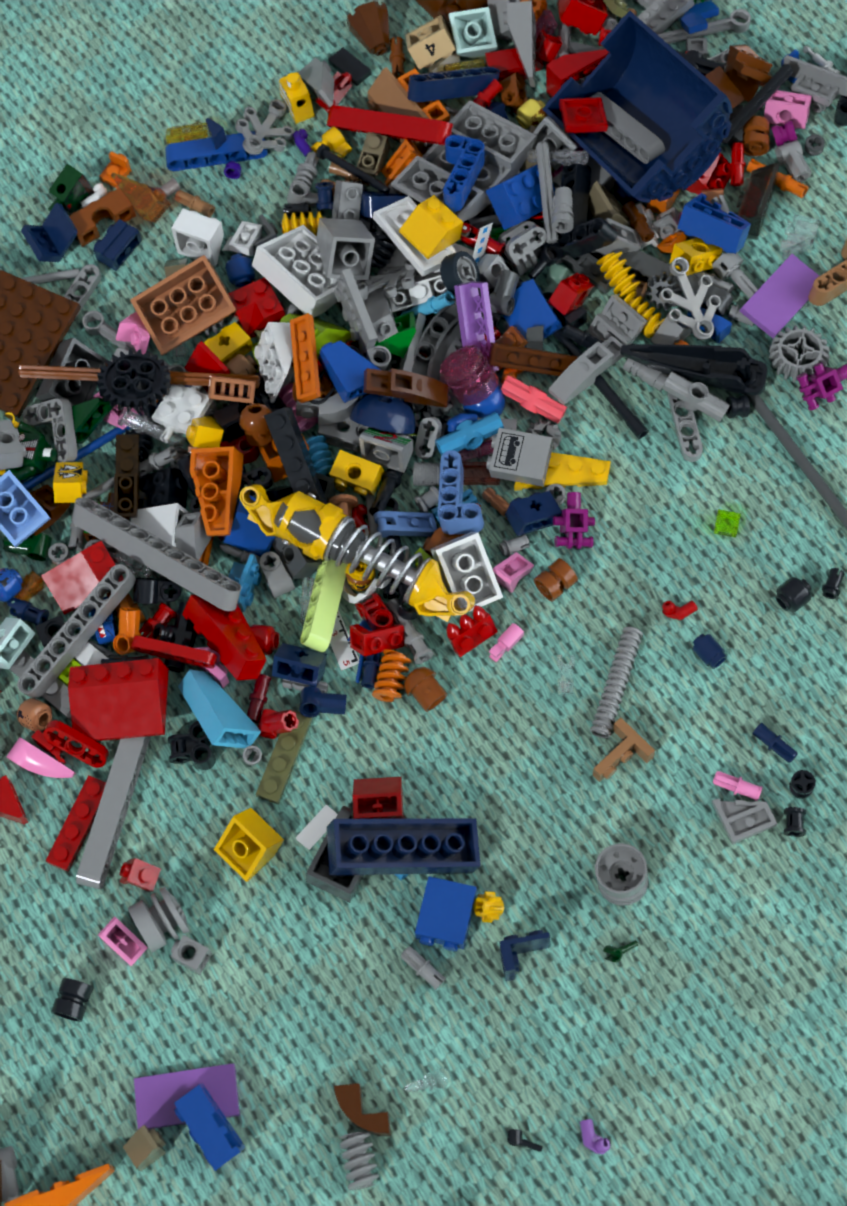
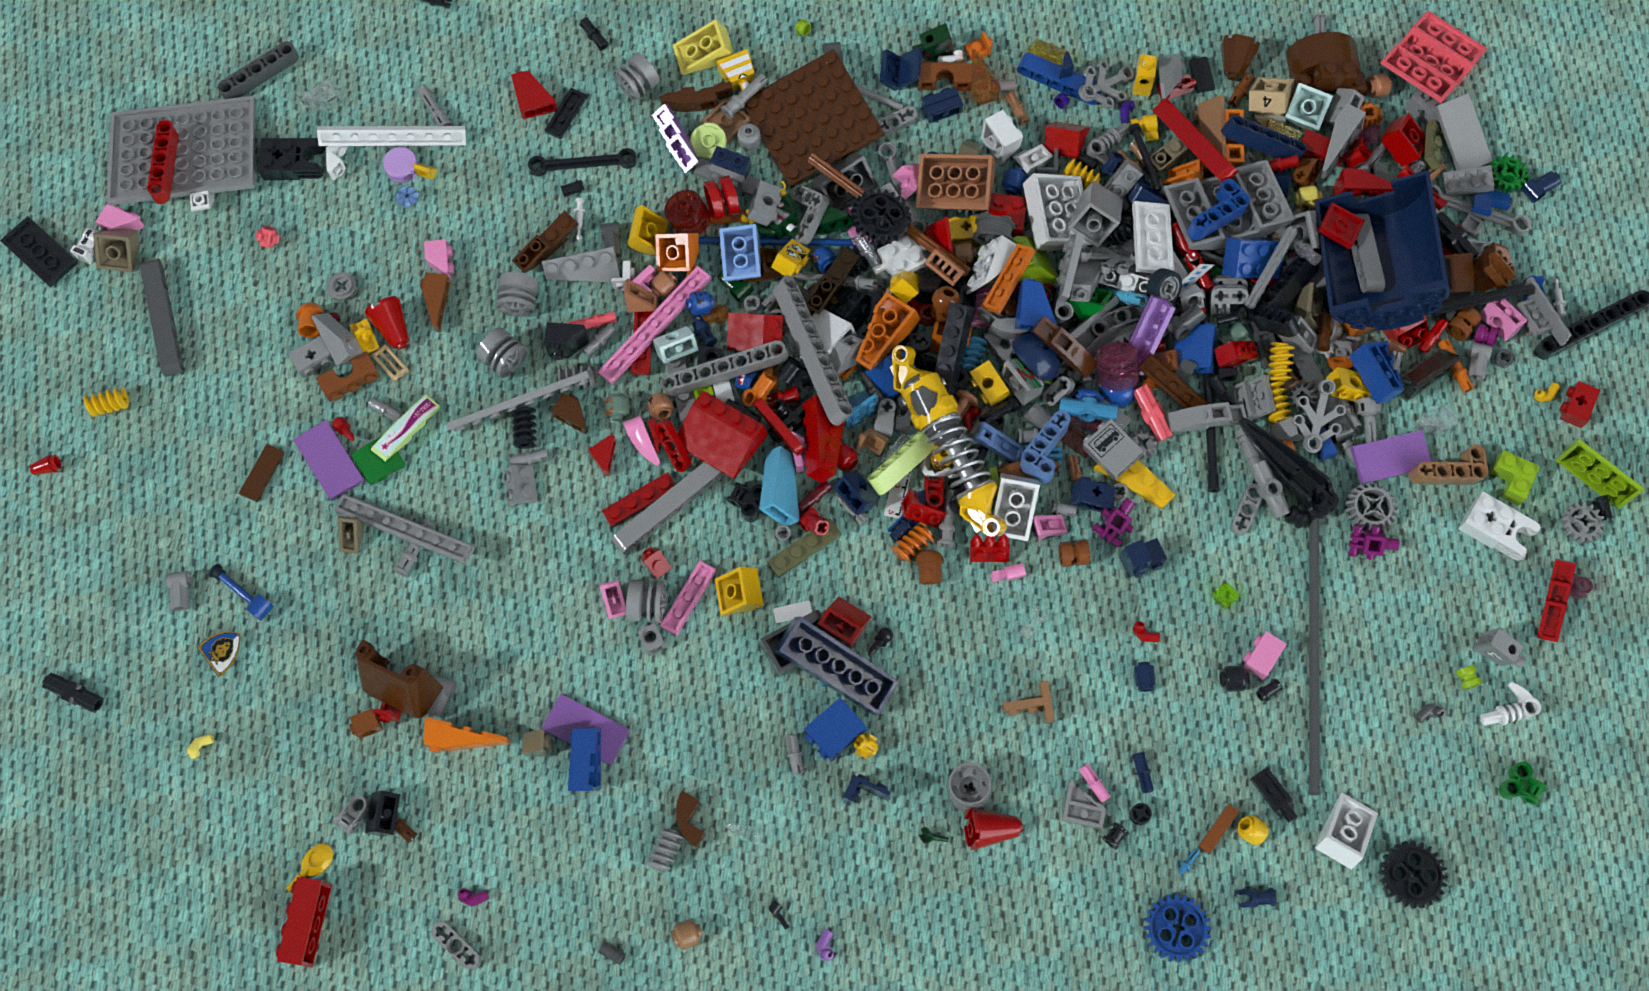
camera: 30 degrees right, 5 degrees up
black wheel [51,978,93,1022] -> none
dark blue piece [299,686,347,718] -> none
yellow slope [399,195,463,259] -> none
light grey axle [552,187,574,233] -> none
light grey piece [590,626,643,738] -> none
none -> bright pink tile [659,560,717,636]
none -> blue head [811,246,837,274]
none -> medium nougat bracket [856,428,889,456]
none -> black bar [868,627,893,656]
none -> red cone [964,808,1023,850]
none -> dark grey wheel [973,213,1016,245]
none -> red slope [1044,122,1090,159]
none -> dark blue brick [1119,538,1167,578]
none -> bright pink brick [1243,631,1287,680]

